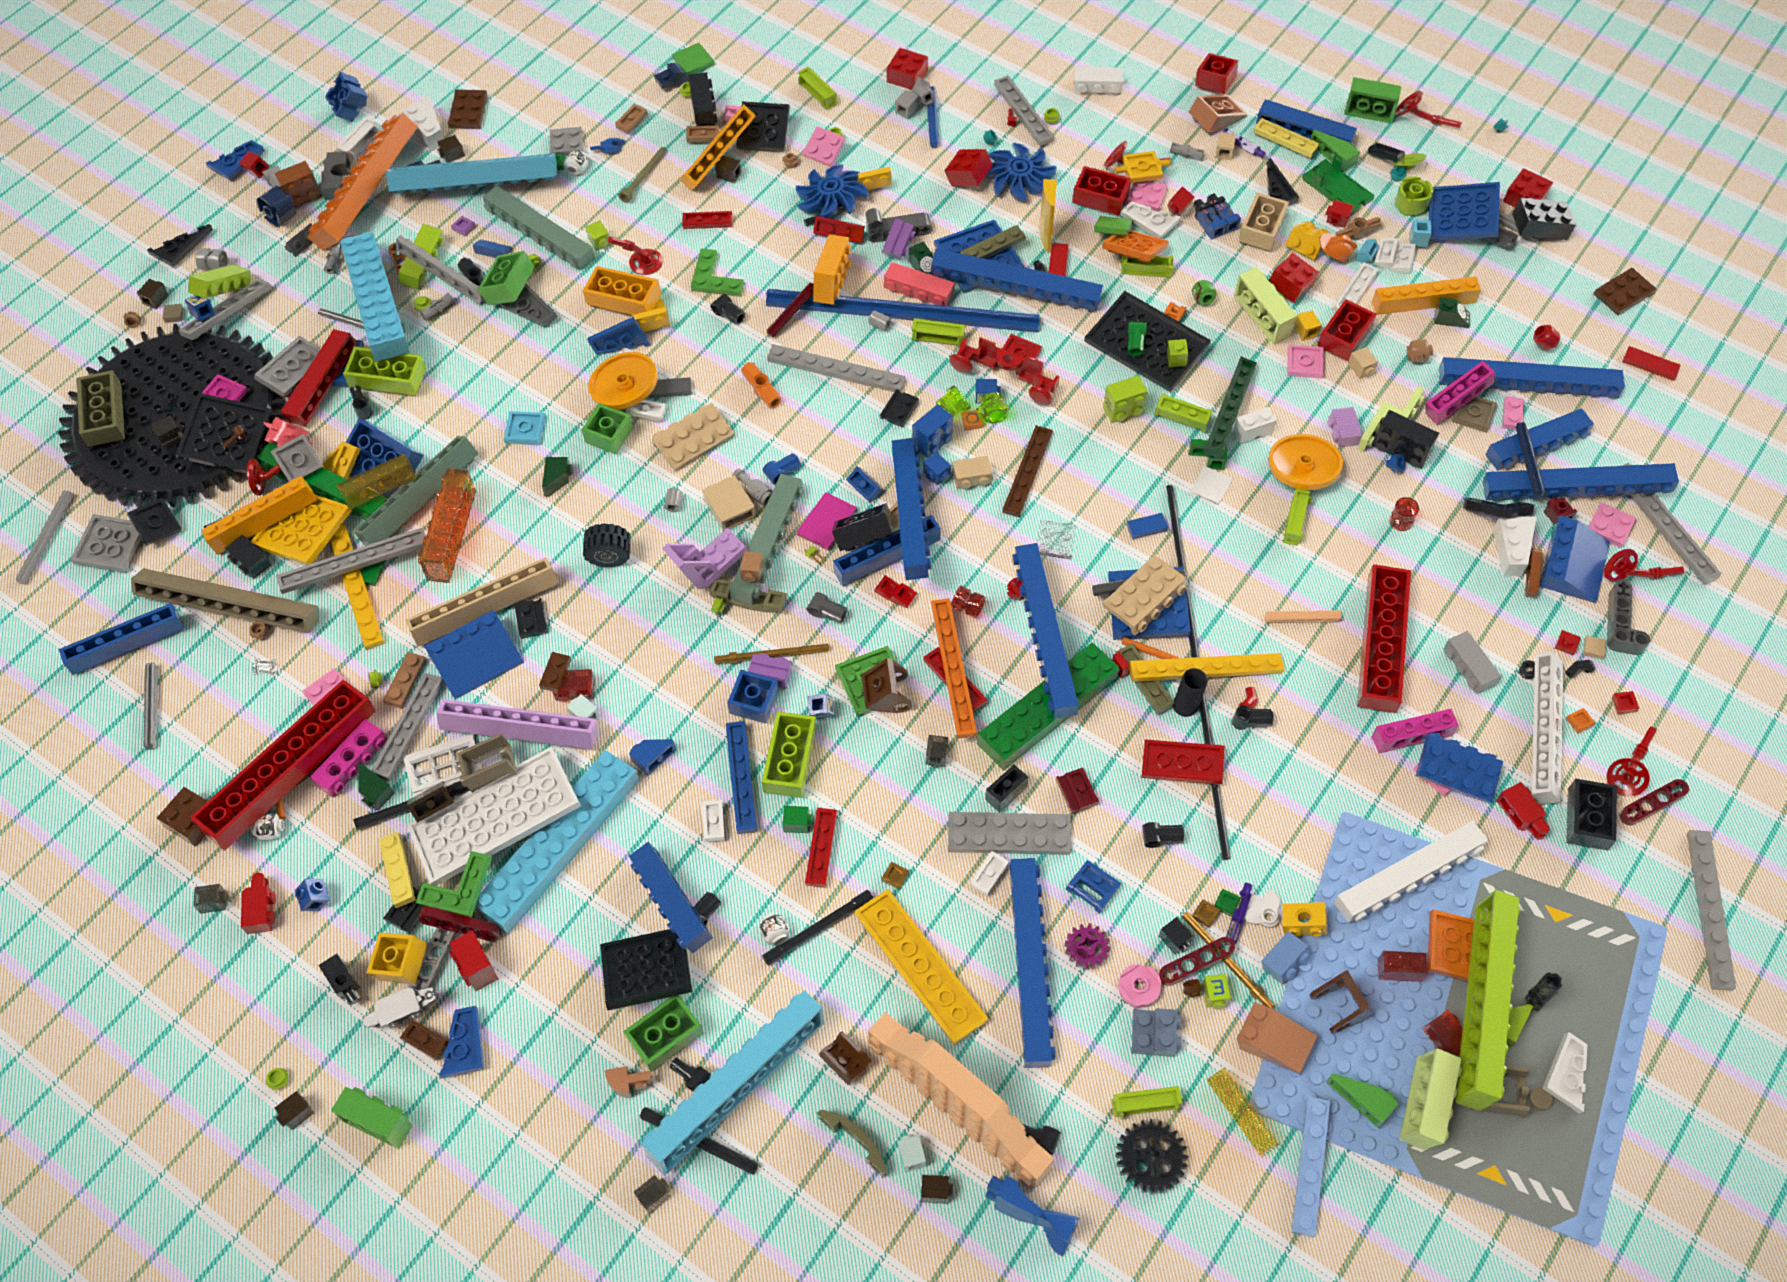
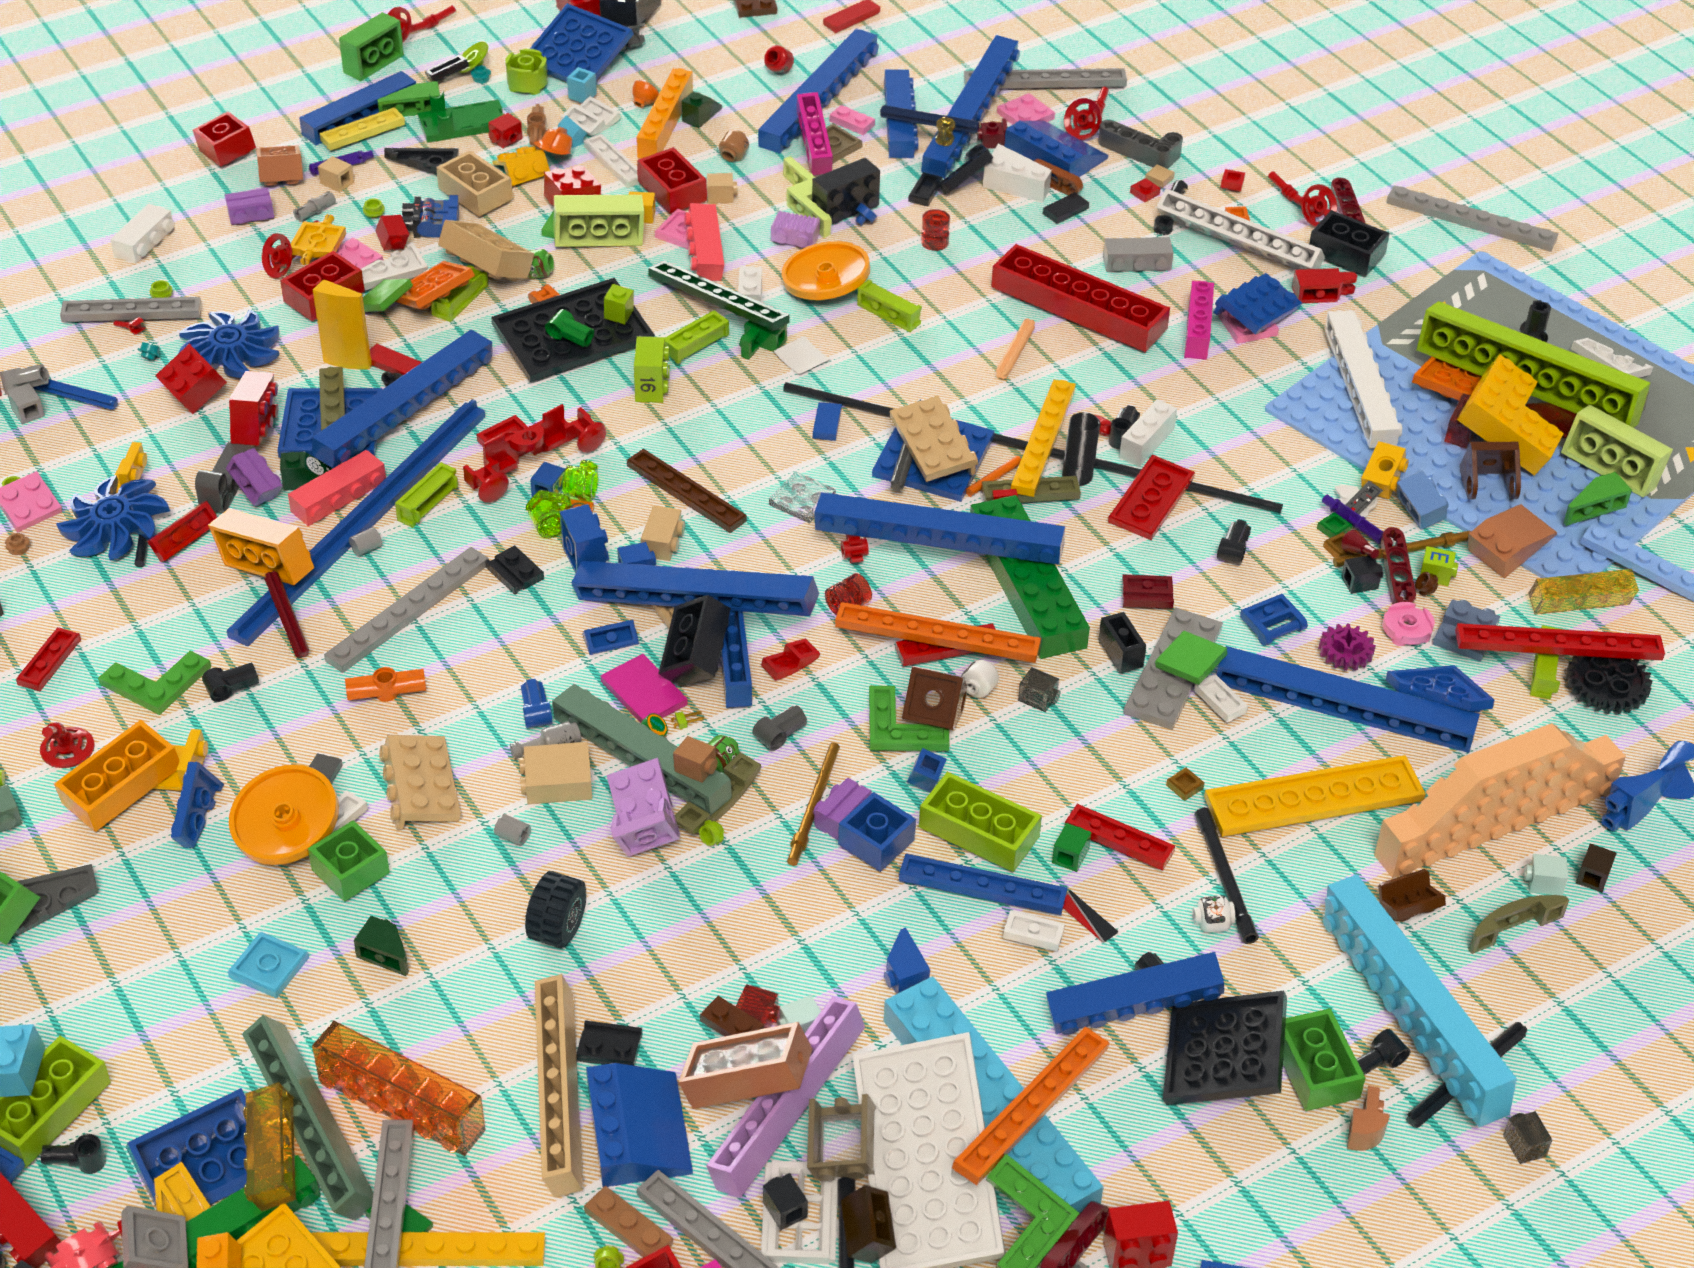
camera: 70 degrees left, 15 degrees down
none -> medium lavender brick [225,188,274,225]
none -> red brick [229,371,279,446]
none -> lime plate [363,198,385,218]
none -> tan brick [438,220,534,281]
none -> orange brick [632,80,659,108]
none -> green tile [641,713,668,736]
none -> nougat brick [678,1022,812,1109]
none -> coral brick [684,203,724,281]
none -> bright green head [707,735,740,773]
none -> black brick [763,1173,808,1230]
none -> black tile [908,172,943,207]
none -> clear yellow bush [935,117,955,146]
none -> orange plate [952,1026,1110,1186]
none -> white head [961,660,999,698]
none -> black tile [1043,192,1089,224]
none -> sticker [1063,890,1119,943]
none -> white brick [1119,399,1177,467]
none -> bright green tile [1155,631,1227,685]
none -> dark red cone [1341,530,1380,559]
none -> dark grey sticker [1345,481,1383,514]
none -> blue plate [1386,665,1495,712]
none -> red plate [1455,623,1665,661]
none -> yellow brick [1457,354,1564,476]

